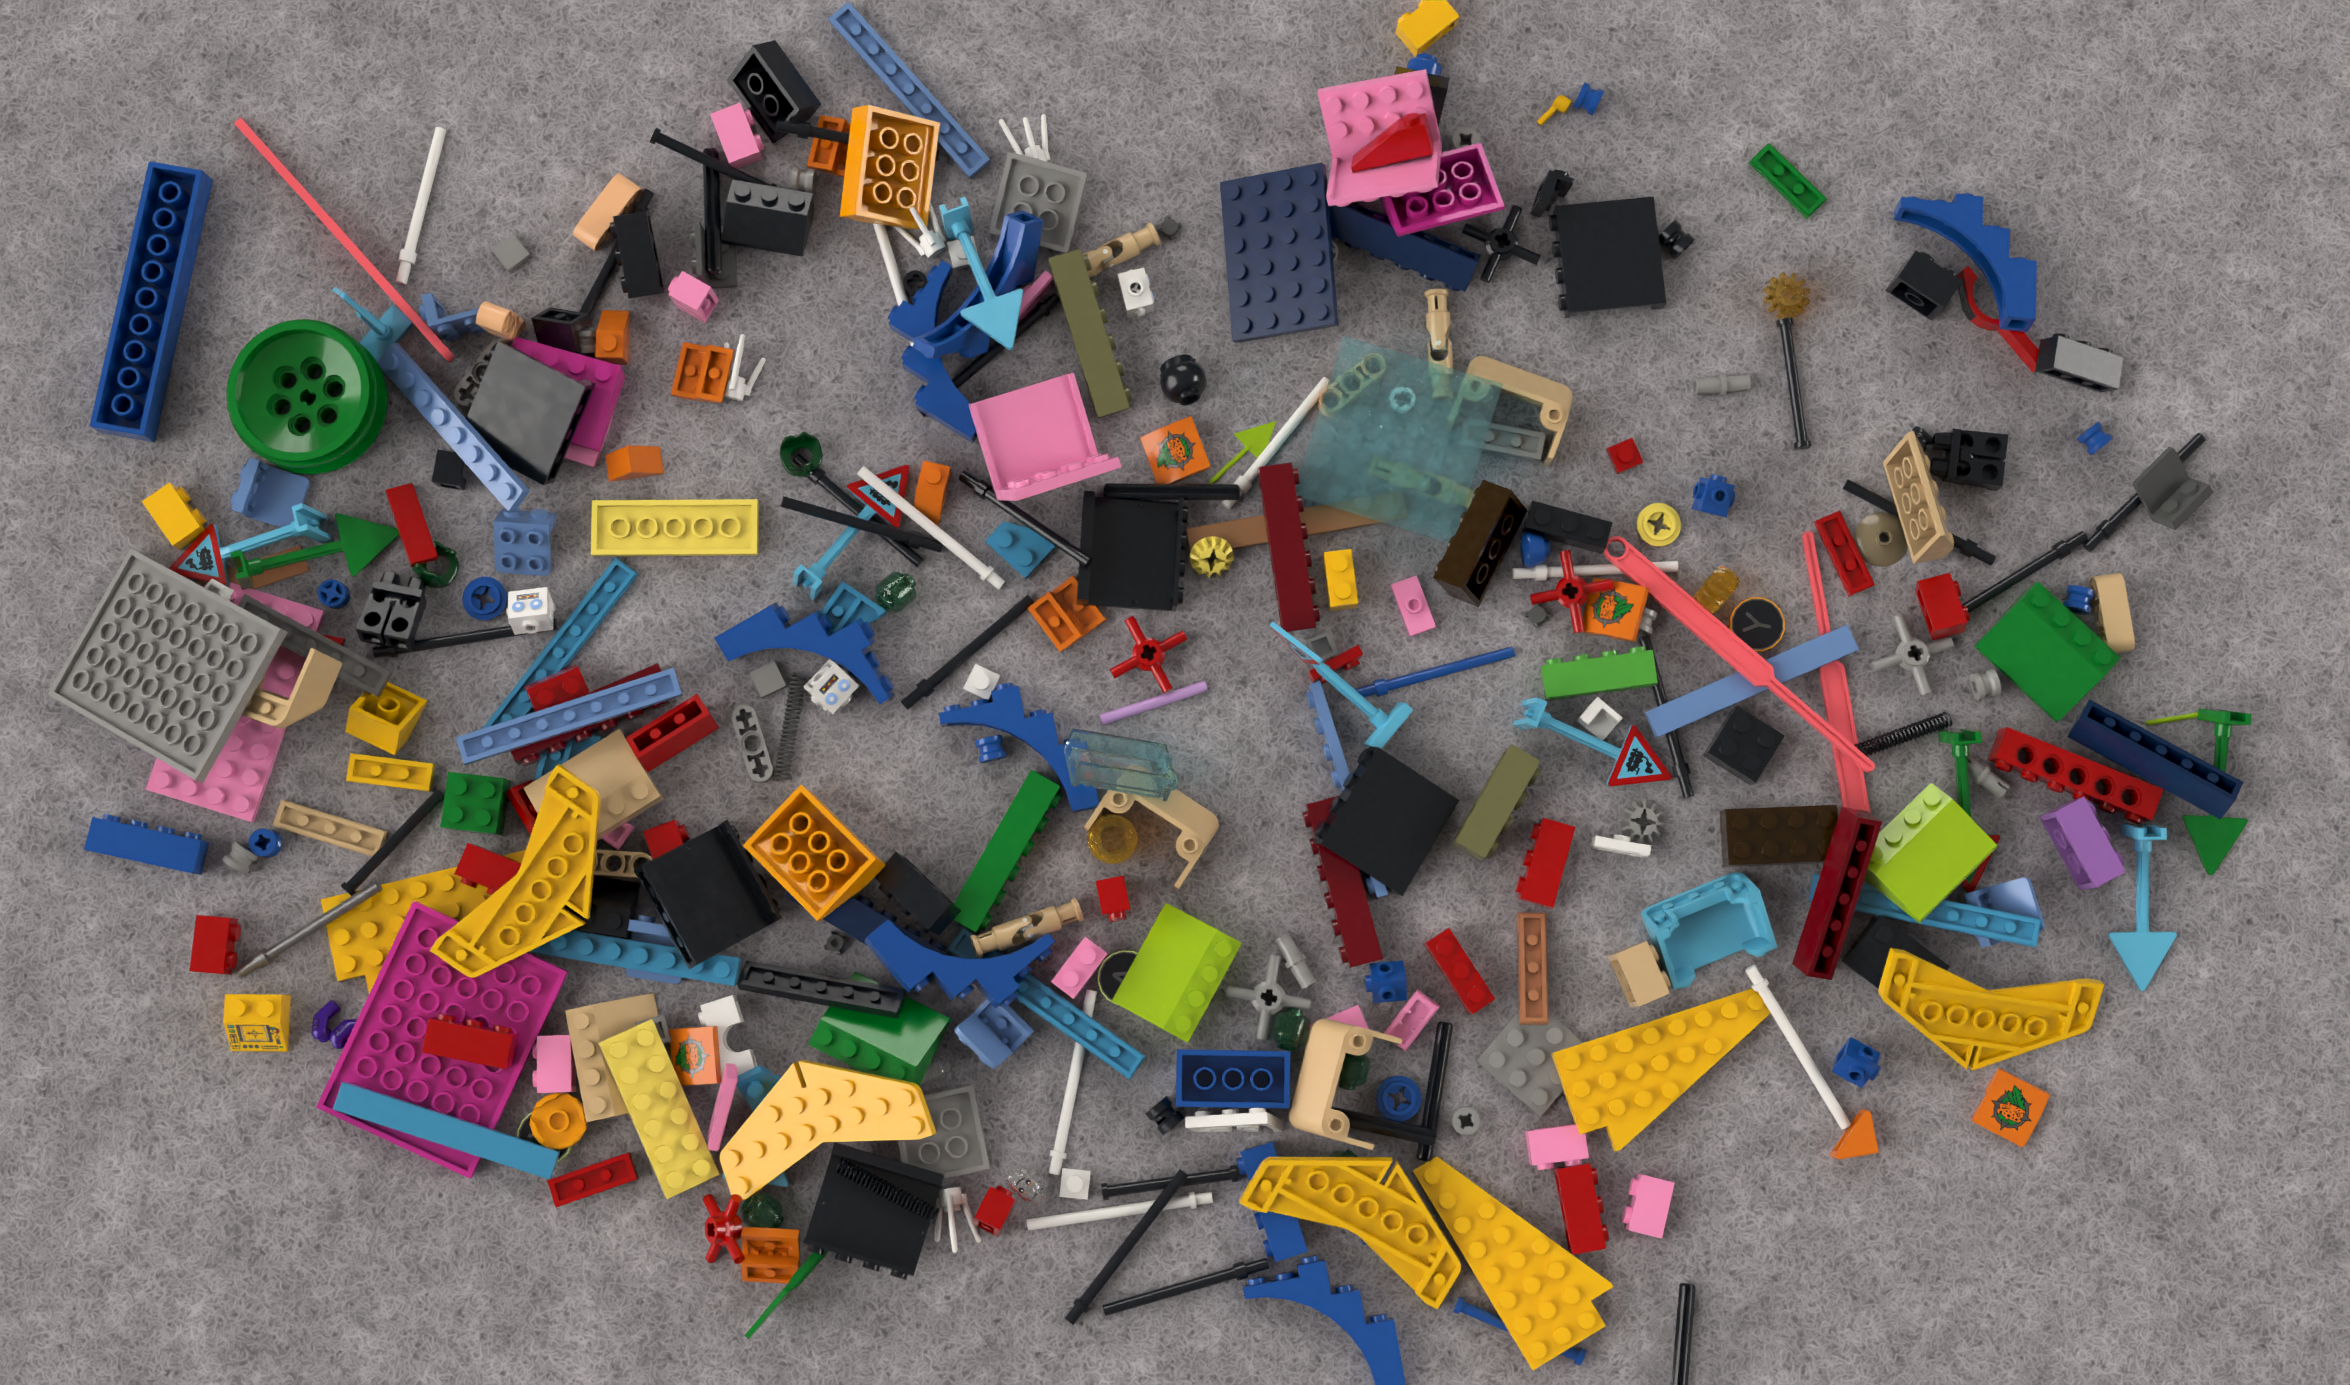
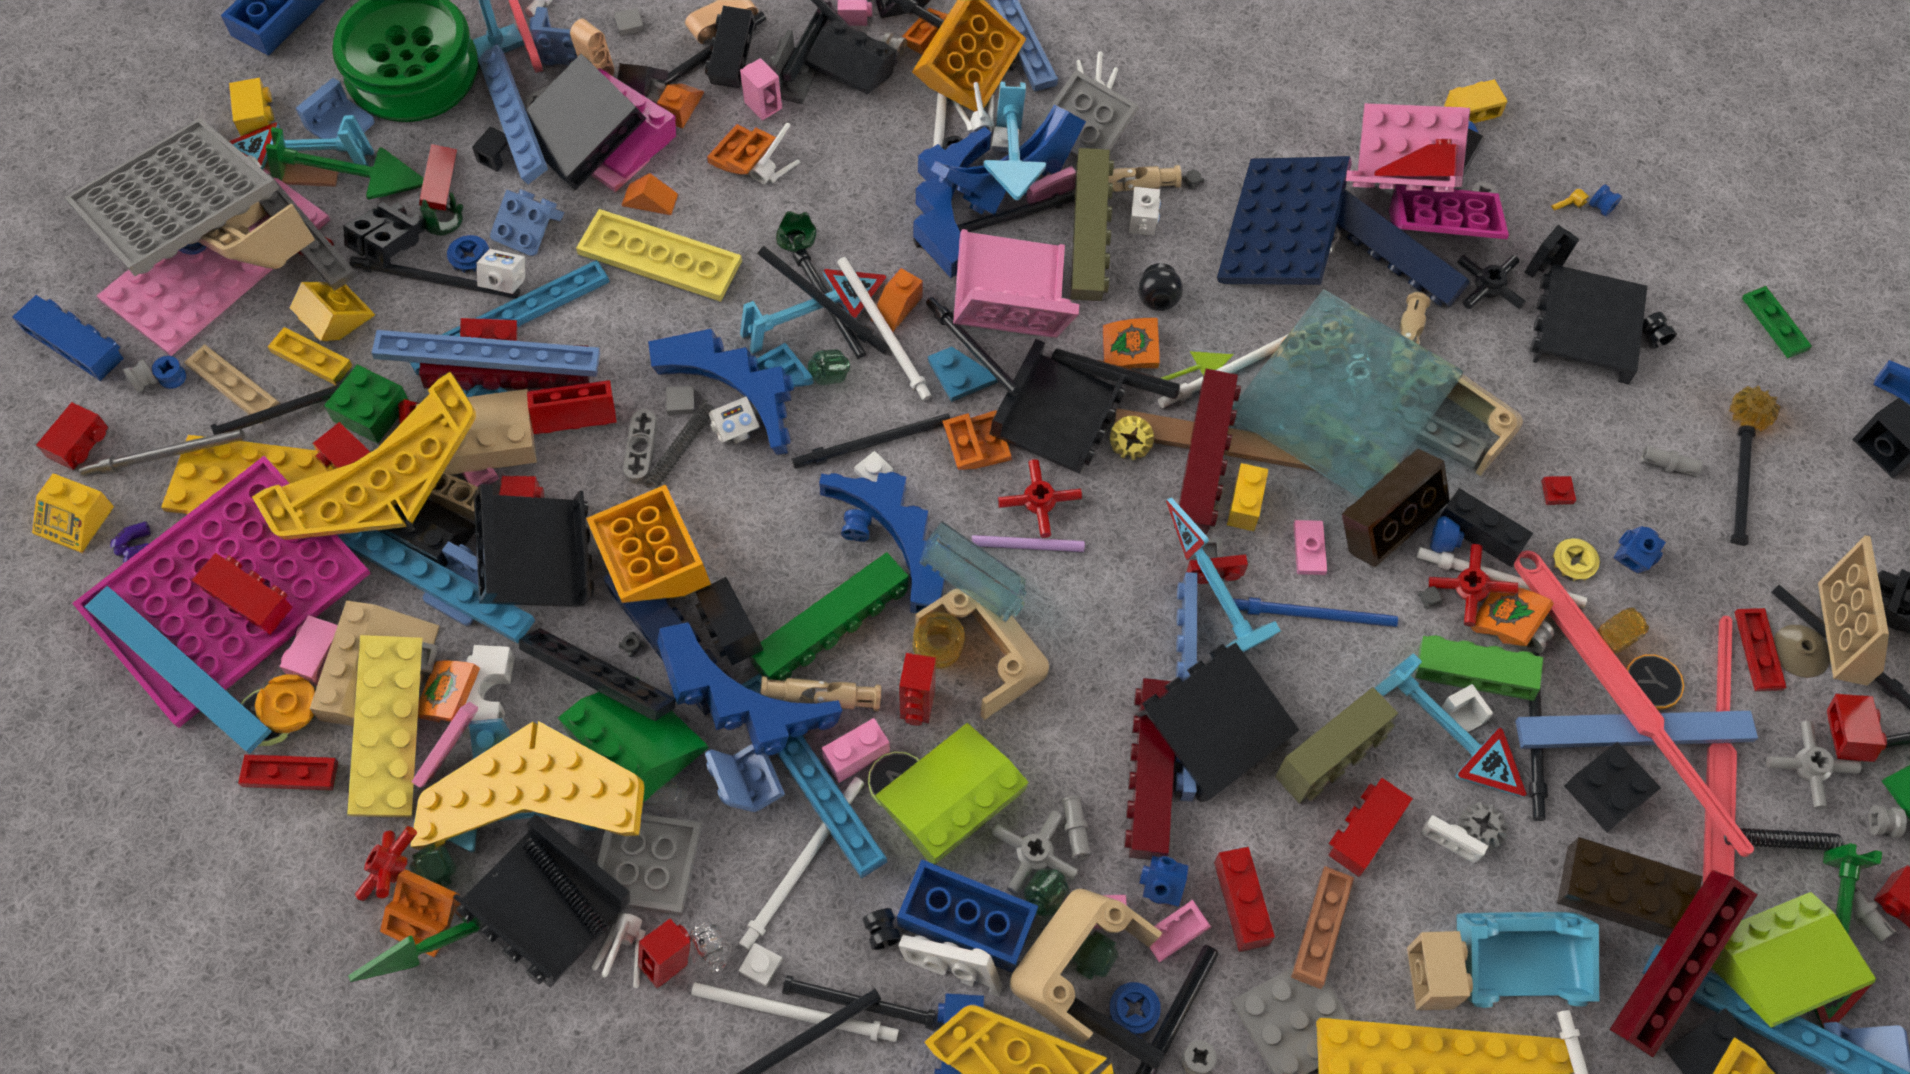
camera: 20 degrees right, 20 degrees down
blue wheel [317,579,351,609] -> none

